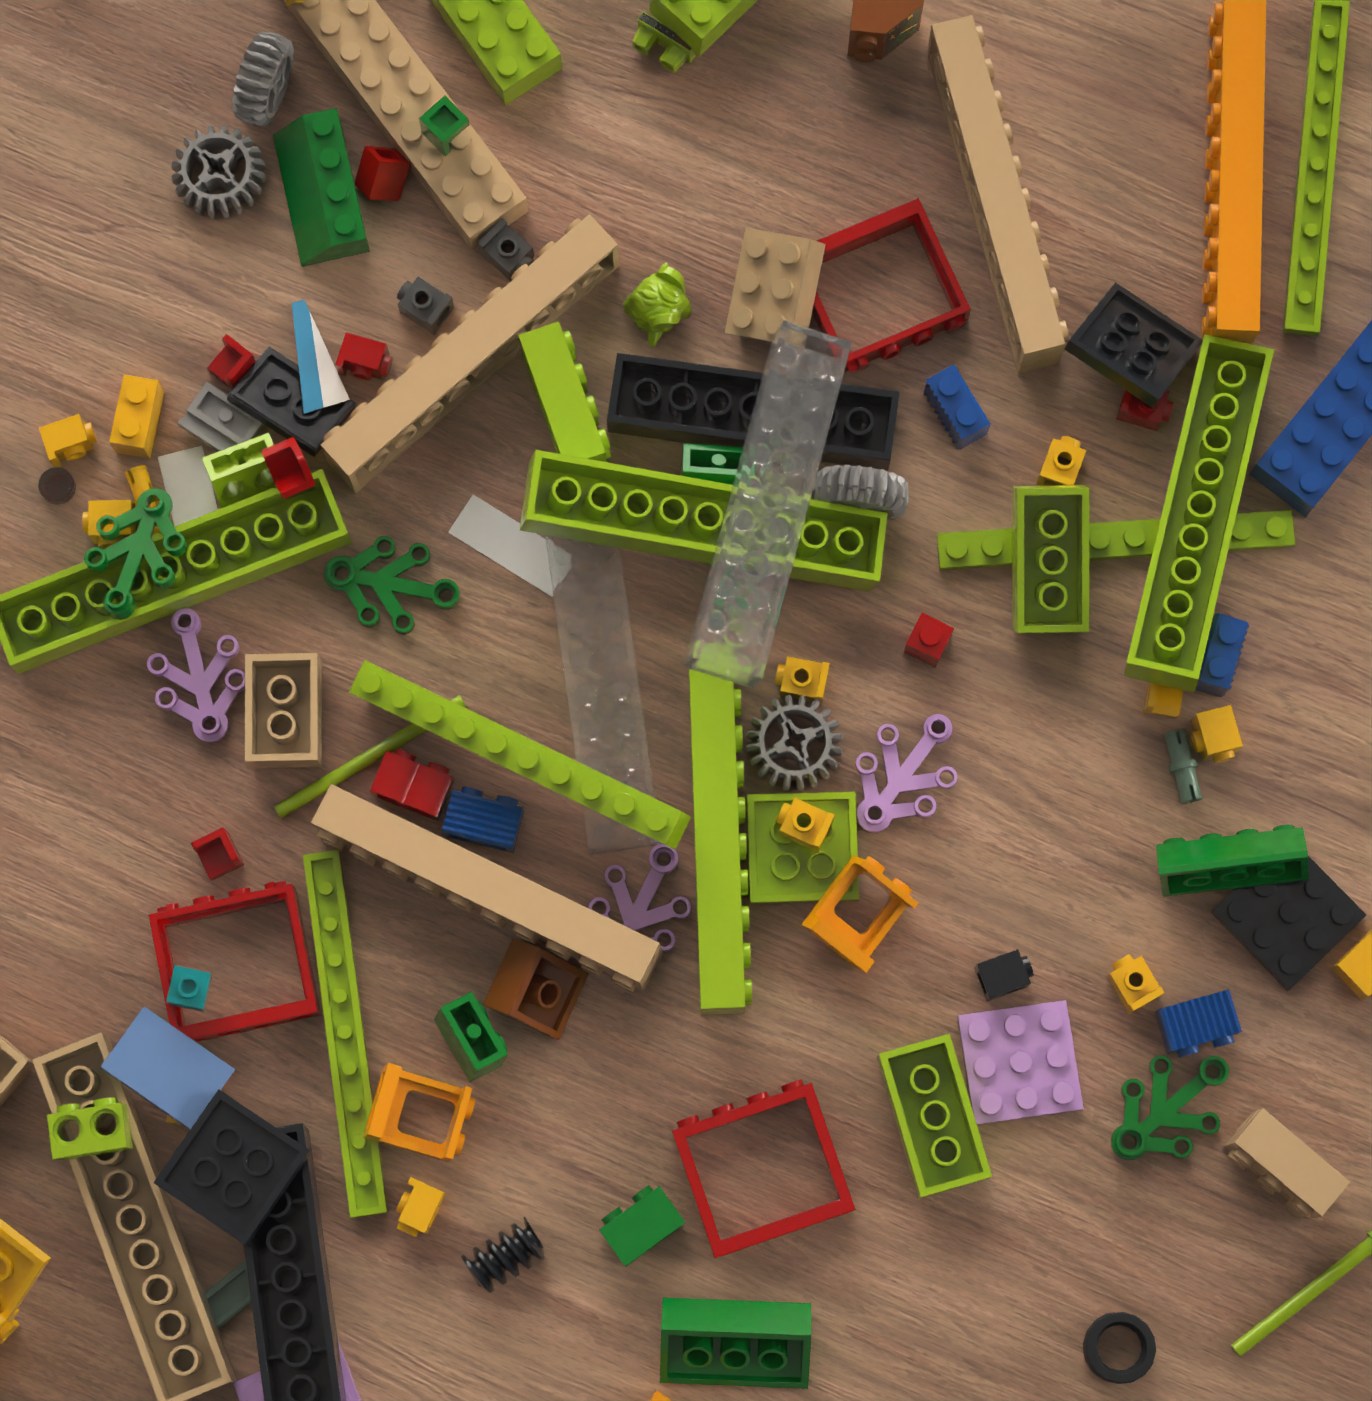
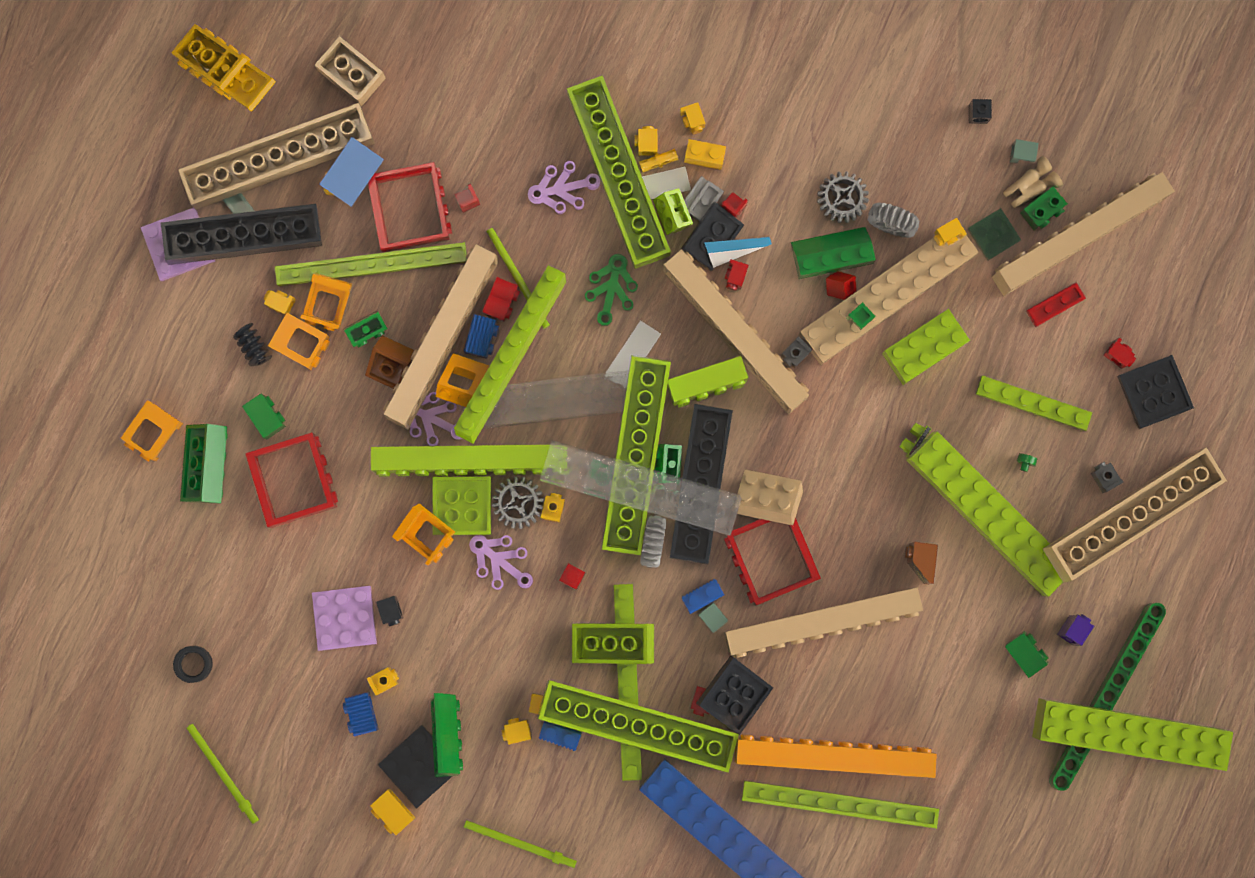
camera: 90 degrees right, 5 degrees up
clear smoke tile [38,467,76,505] -> none
lime brick [47,1097,133,1161] -> none
green plant [84,488,187,620] -> none
black plate [153,1089,311,1246] -> none
teal brick [166,965,212,1012] -> none
tan brick [245,653,322,769] -> none
red panel [261,437,316,499] -> none
dark grey brick [397,277,454,335] -> none
lime hair [622,263,692,347] -> none
yellow brick [776,798,835,852] -> none
lime brick [876,1033,992,1199] -> none
yellow brick [1036,436,1087,486] -> none
green plant [1111,1055,1229,1160] -> none
sand green pin [1163,729,1203,804] -> none
tan brick [1223,1108,1350,1219] -> none
none -> light orange window [268,313,330,370]
none -> light orange window [435,353,489,407]
none -> sand green panel [698,603,728,633]

